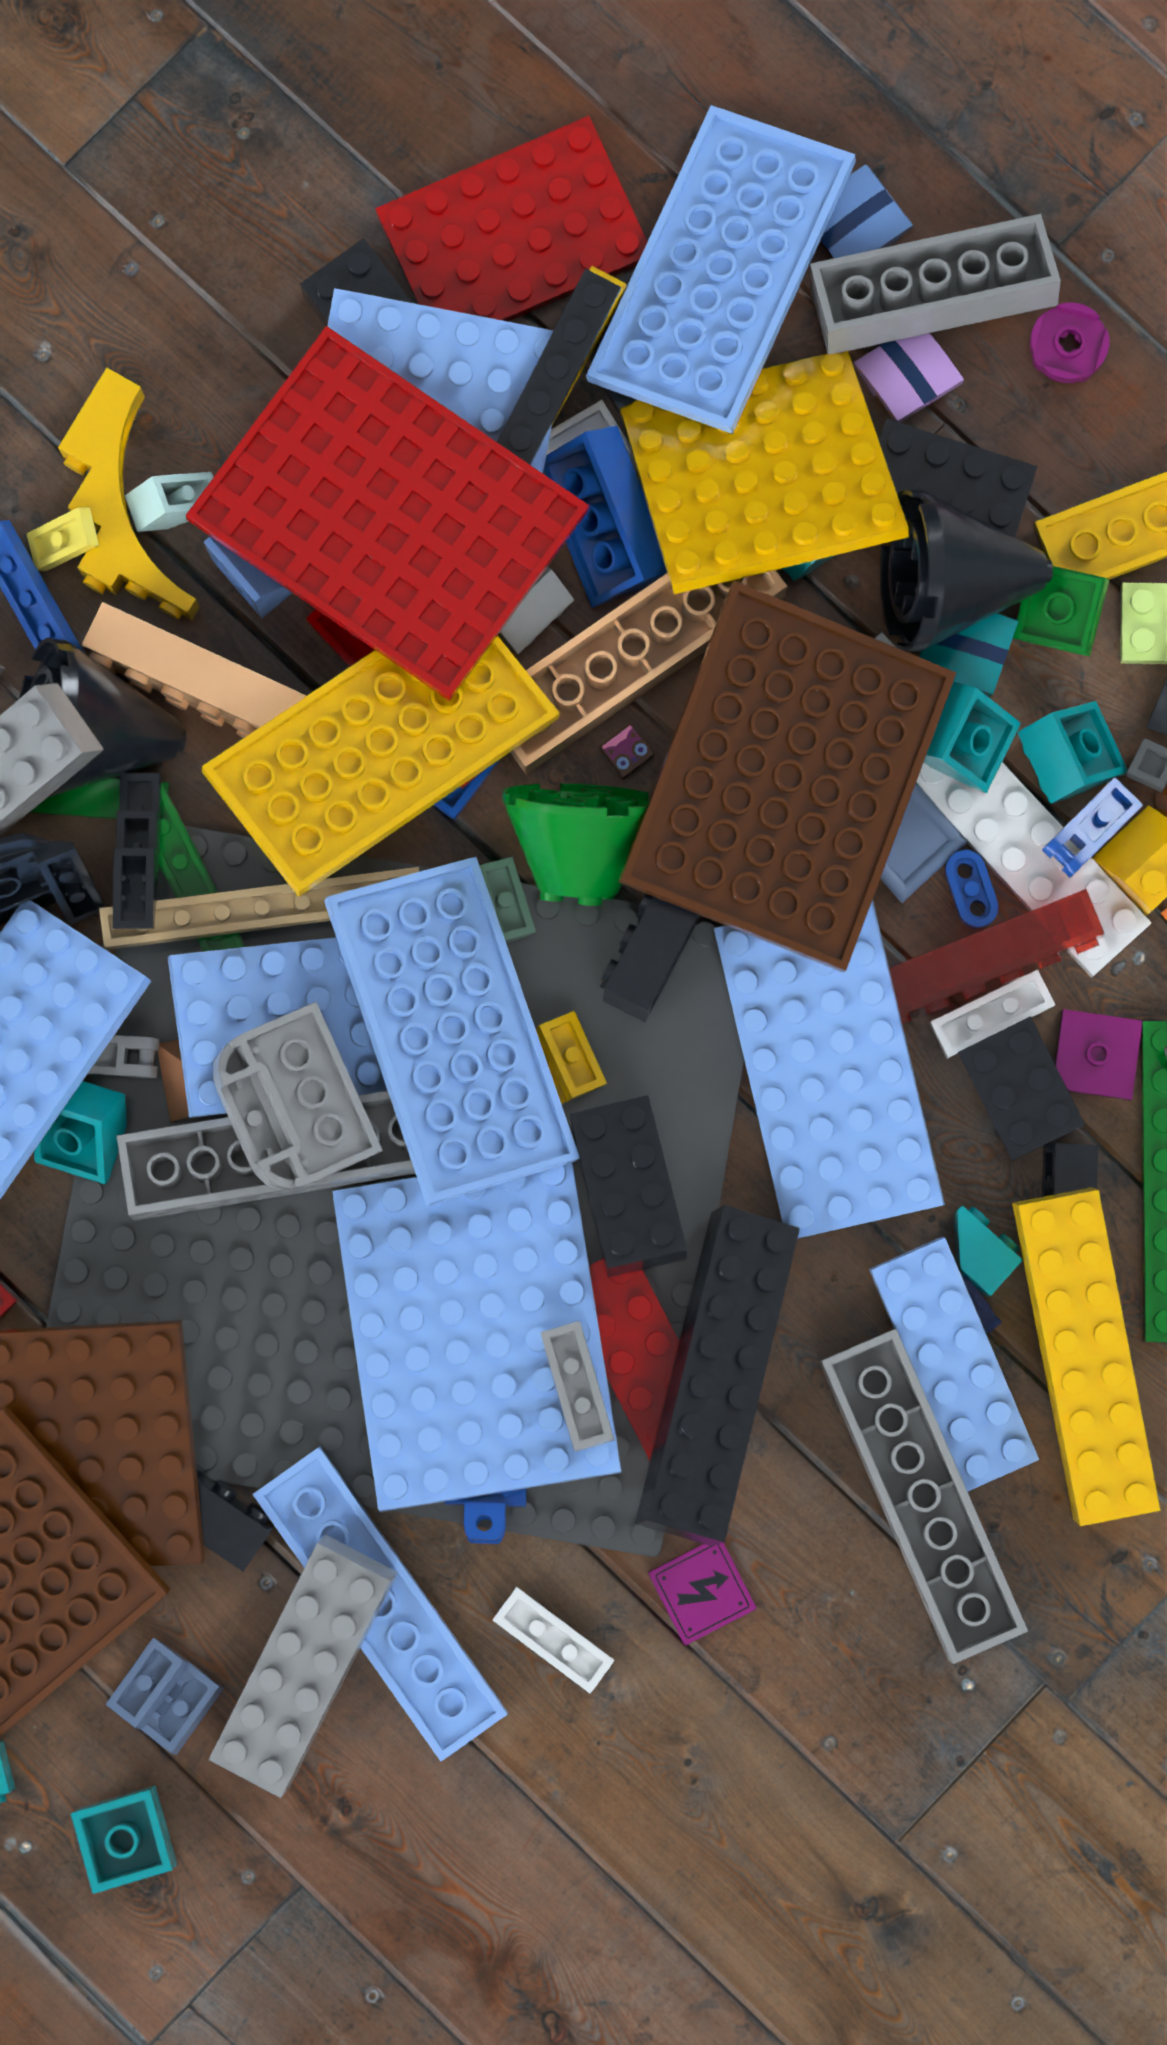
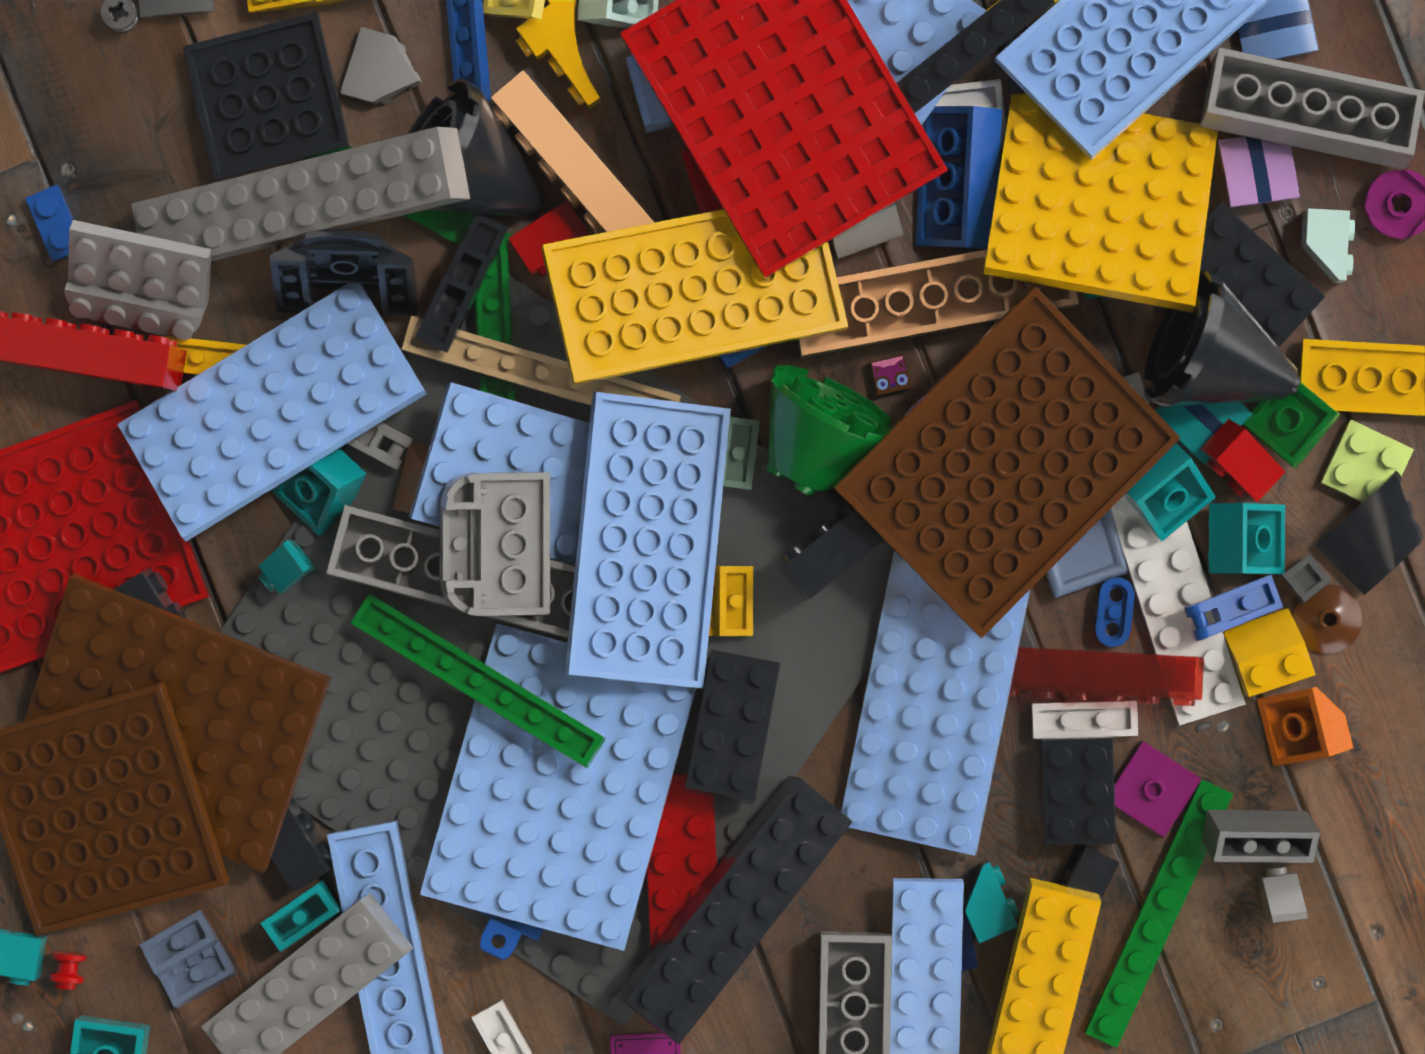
camera: 20 degrees right, 5 degrees up
light grey plate [540,1321,615,1452] -> none
none -> red wheel [48,951,87,990]
none -> teal slope [258,540,316,594]
none -> teal brick [261,880,342,952]
none -> green plate [351,594,606,769]
none -> red brick [509,200,590,277]
none -> red brick [1200,419,1285,502]
none -> light aqua slope [1301,208,1355,283]

